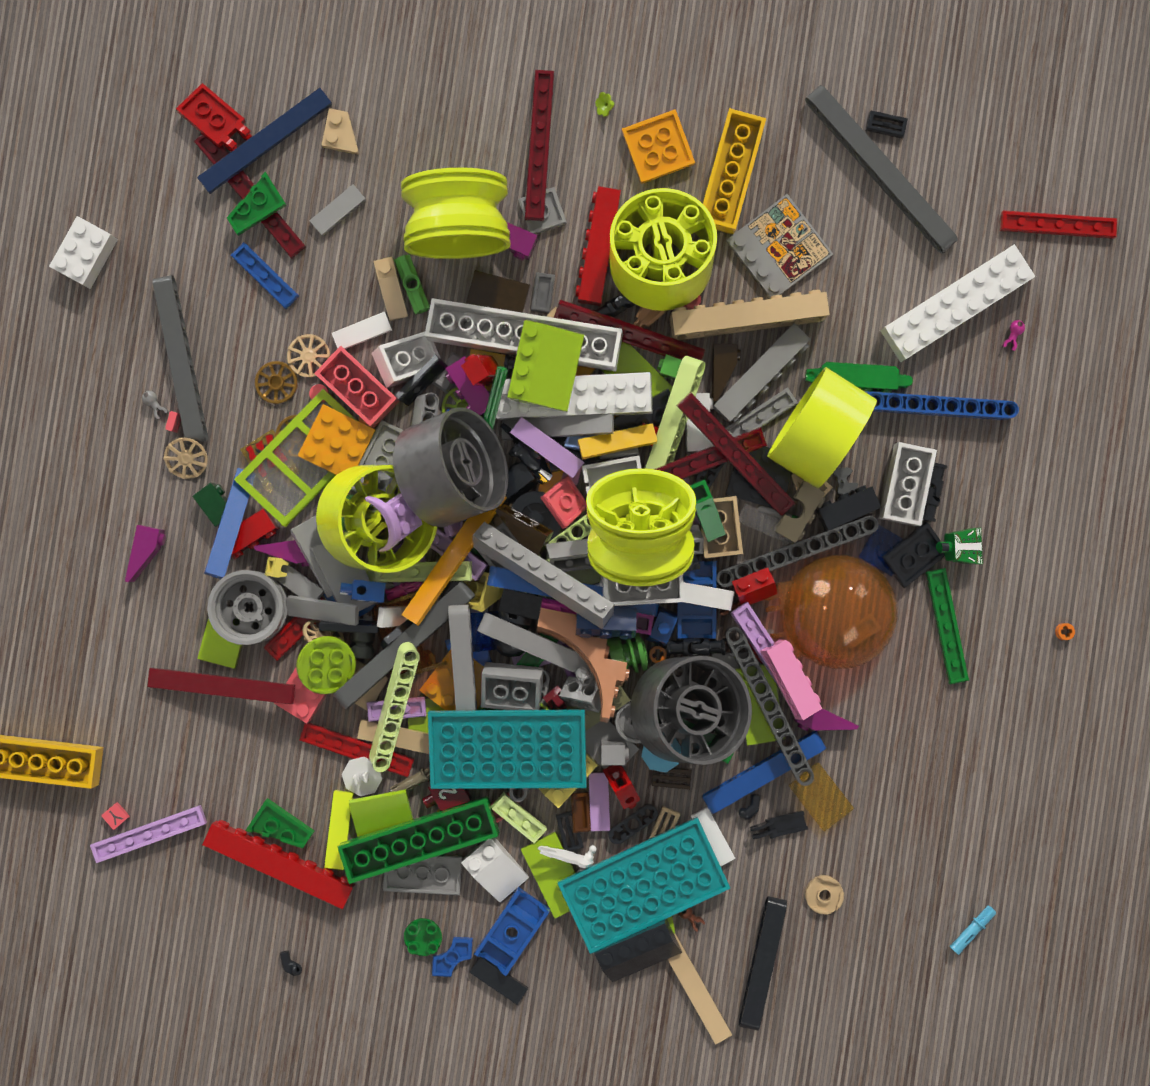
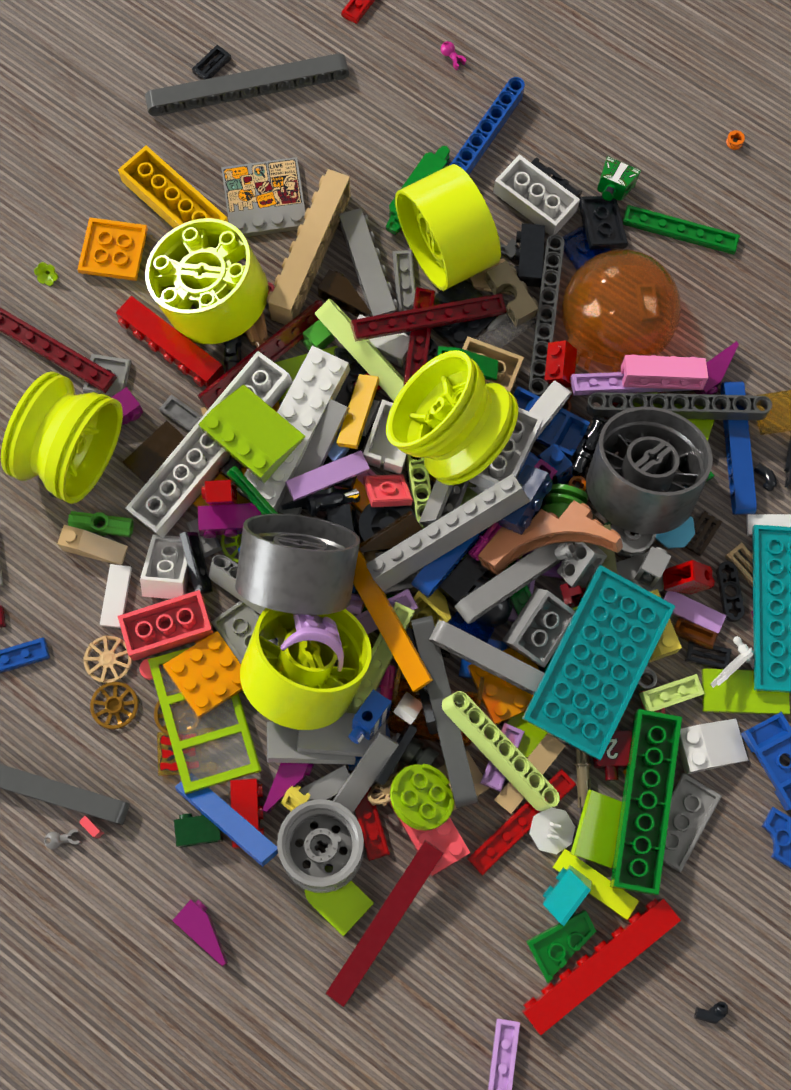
camera: 65 degrees left, 15 degrees down
tan wheel [163,438,208,479] -> none
green dish [404,918,442,956] -> none
white brick [880,244,1035,363] -> none
none -> teal slope [542,865,592,926]

